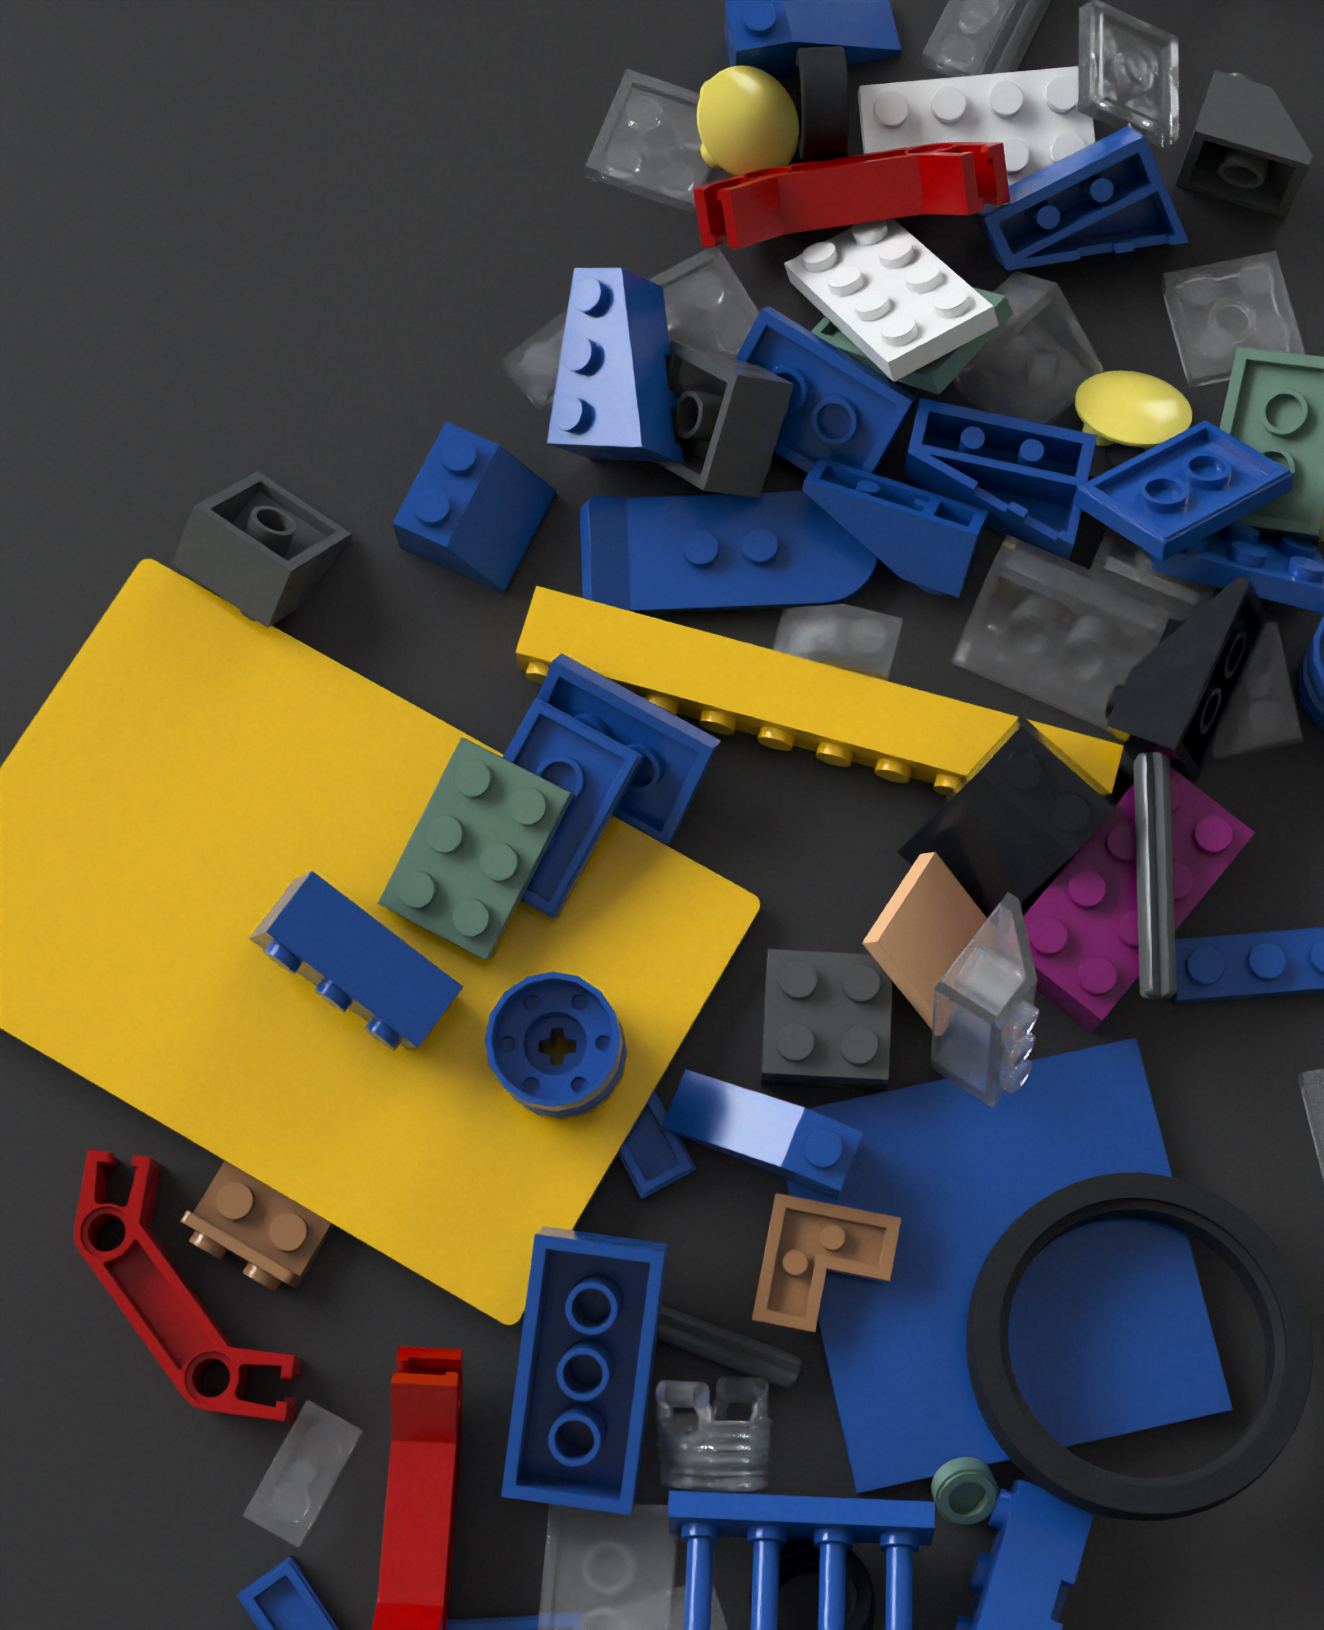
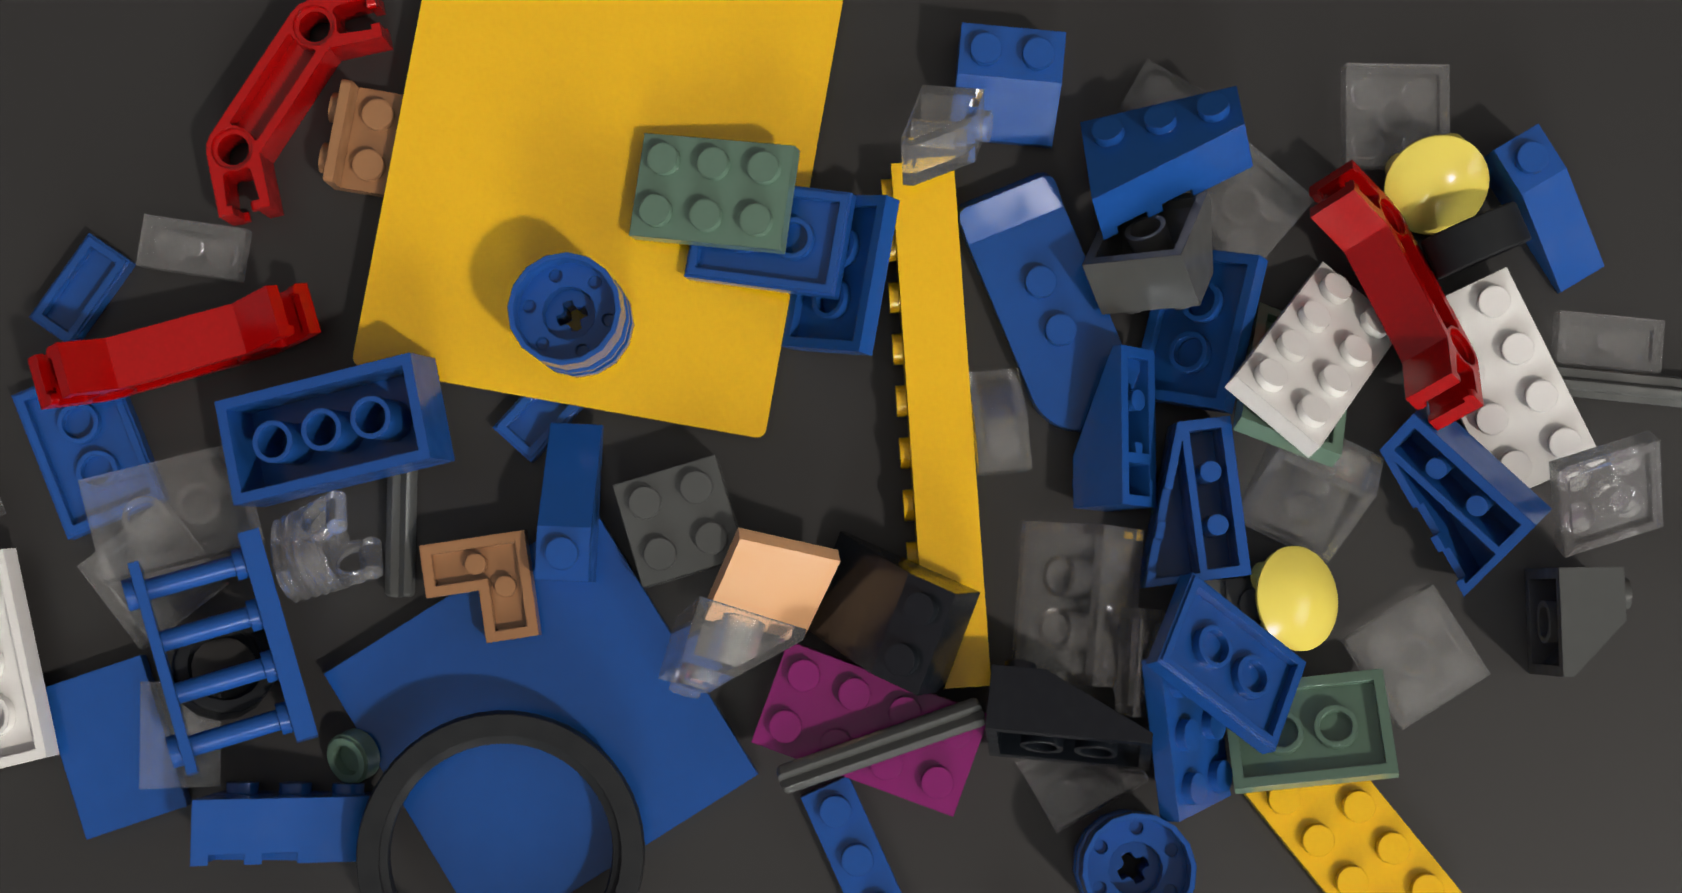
camera: 70 degrees right, 10 degrees up
blue wedge [249,871,463,1051] -> none
none -> clear slope [901,85,993,186]

